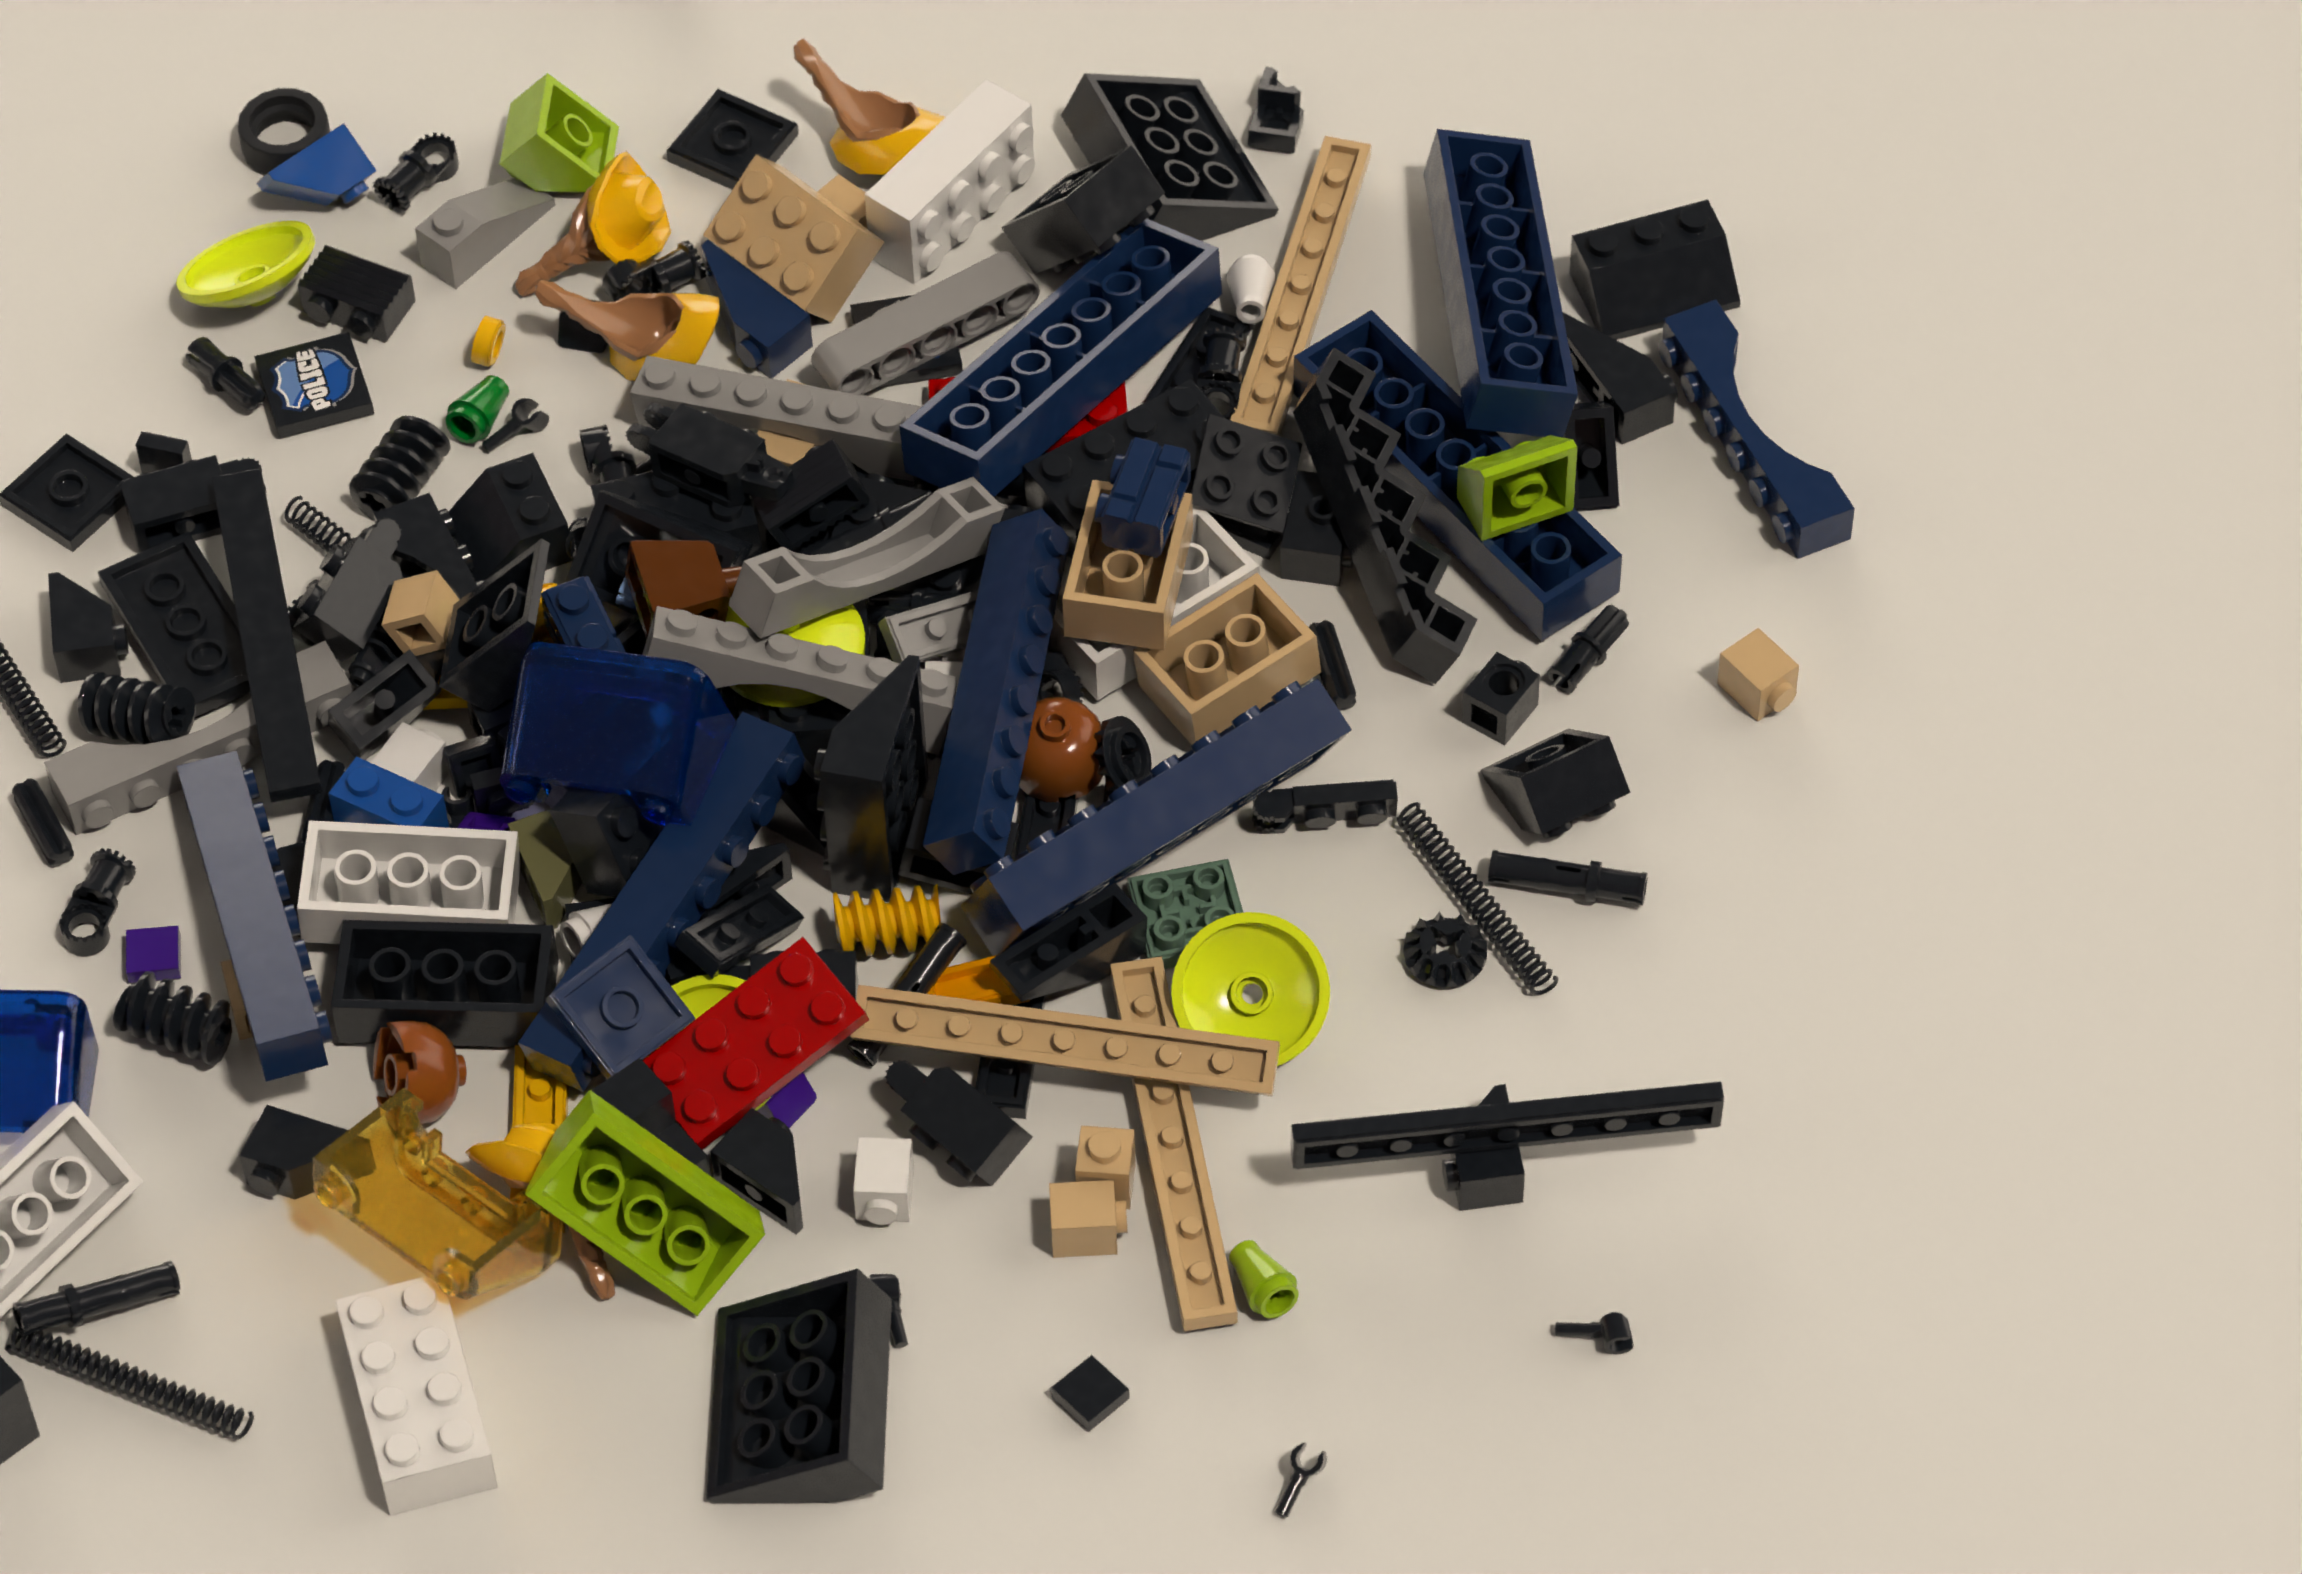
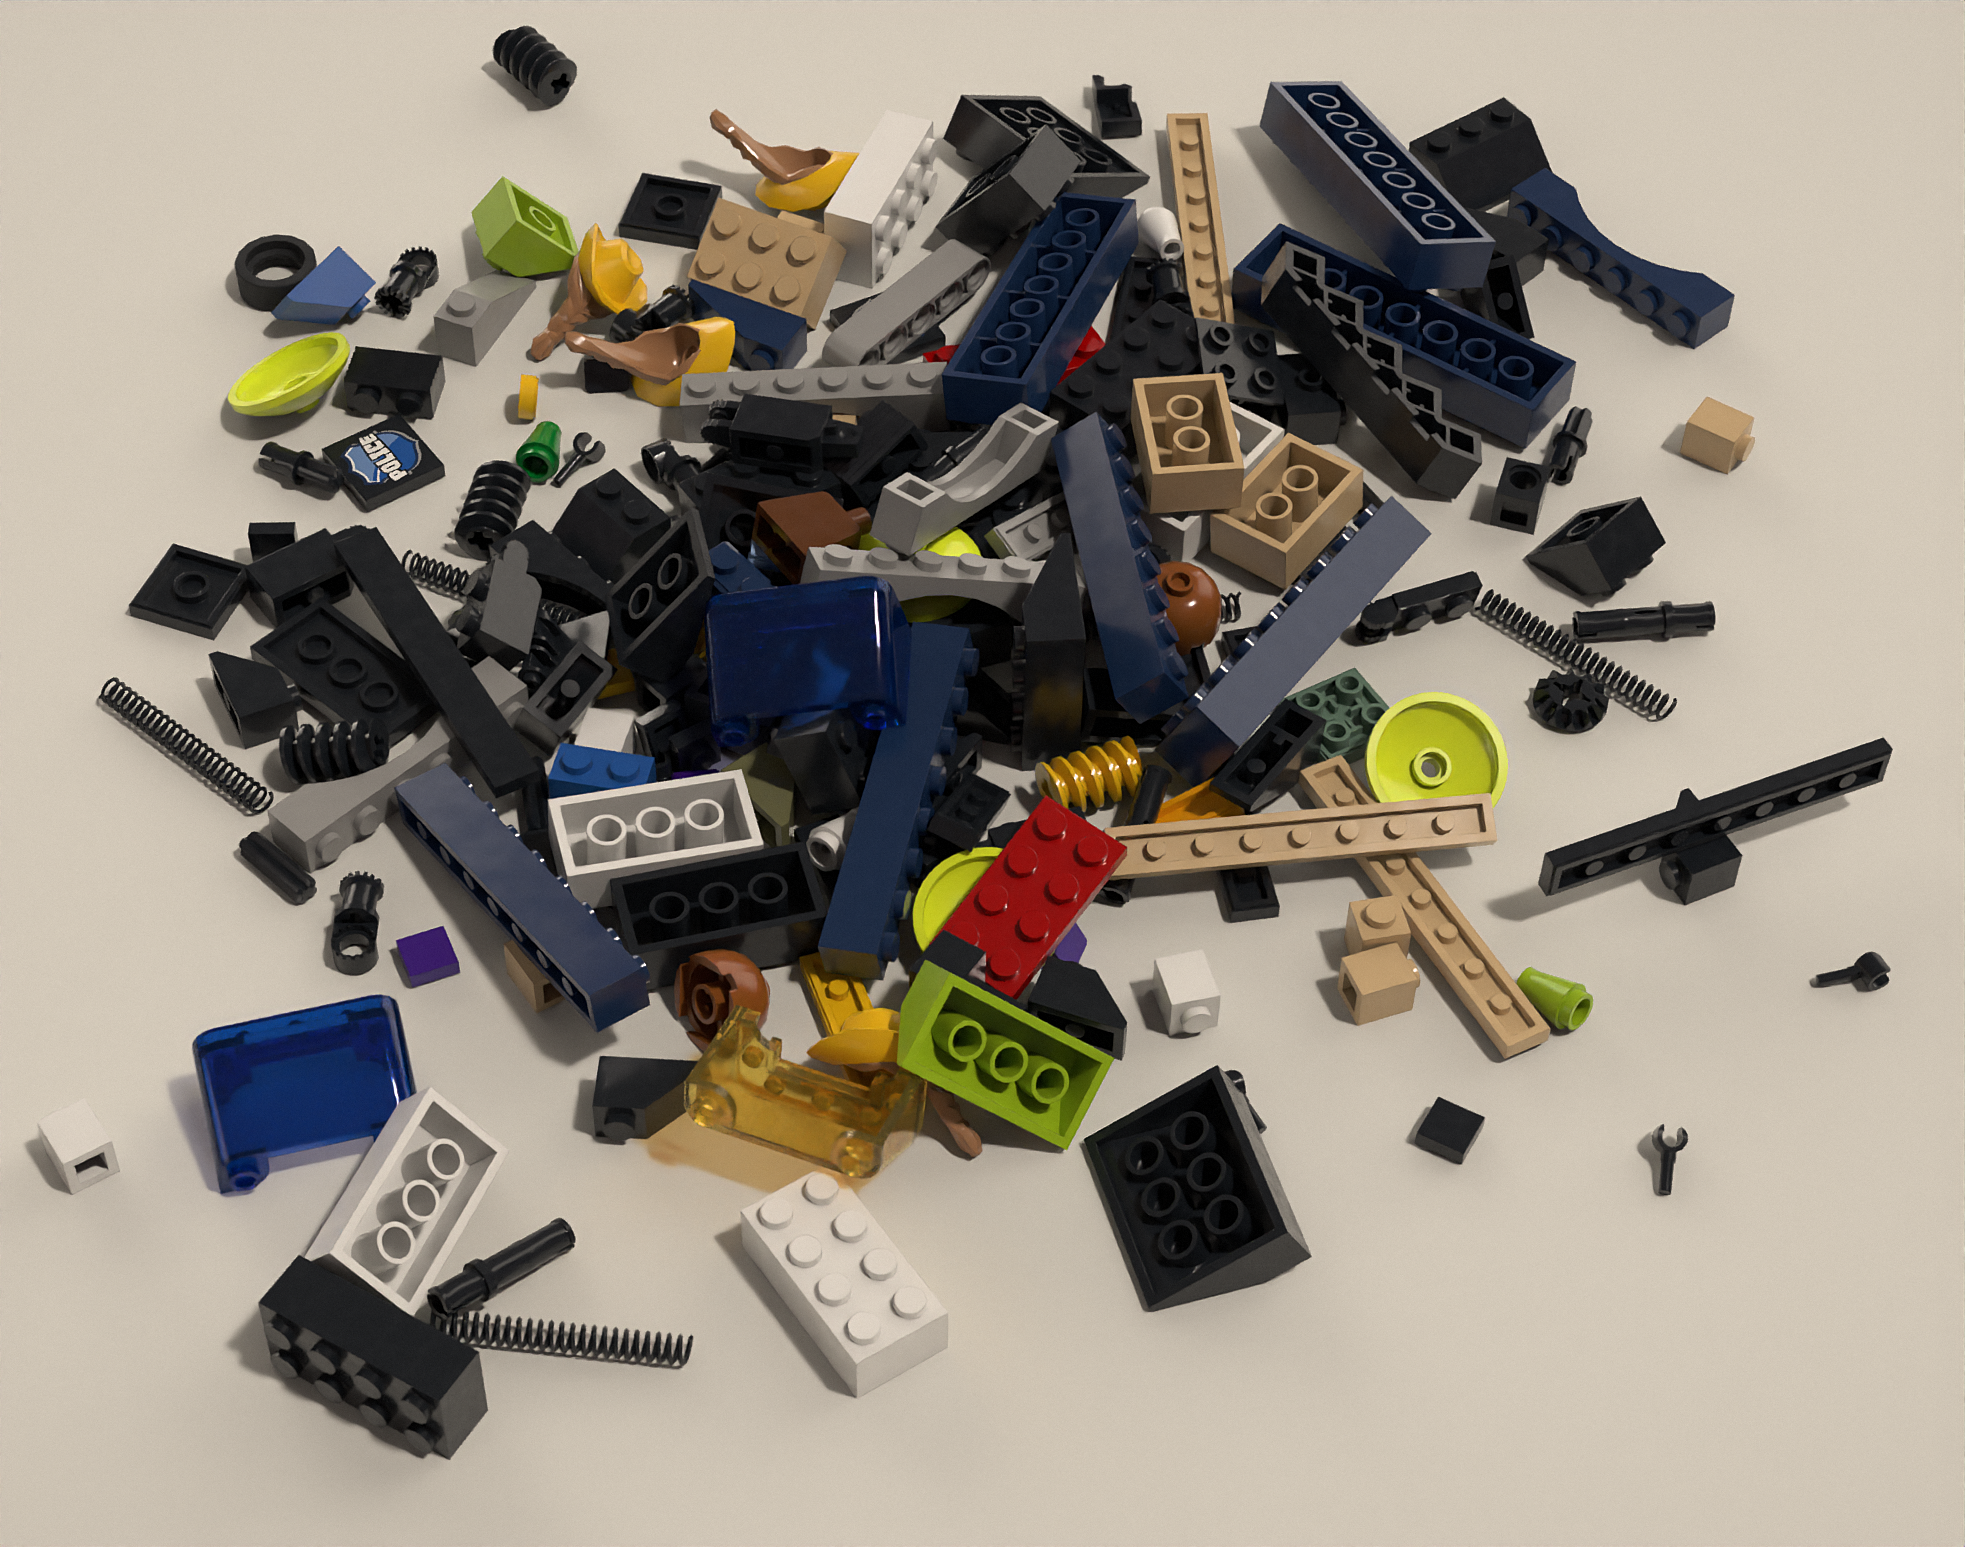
camera: 20 degrees left, 5 degrees down
black piece [113,971,232,1066] -> none
tan brick [381,570,460,656] -> none
dark blue tile [545,934,696,1079] -> none
black hinge [885,1060,1033,1186] -> none
black gear [1093,716,1152,791] -> none
dark blue brick [1095,437,1191,558] -> none
lime slope [1457,435,1577,541] -> none

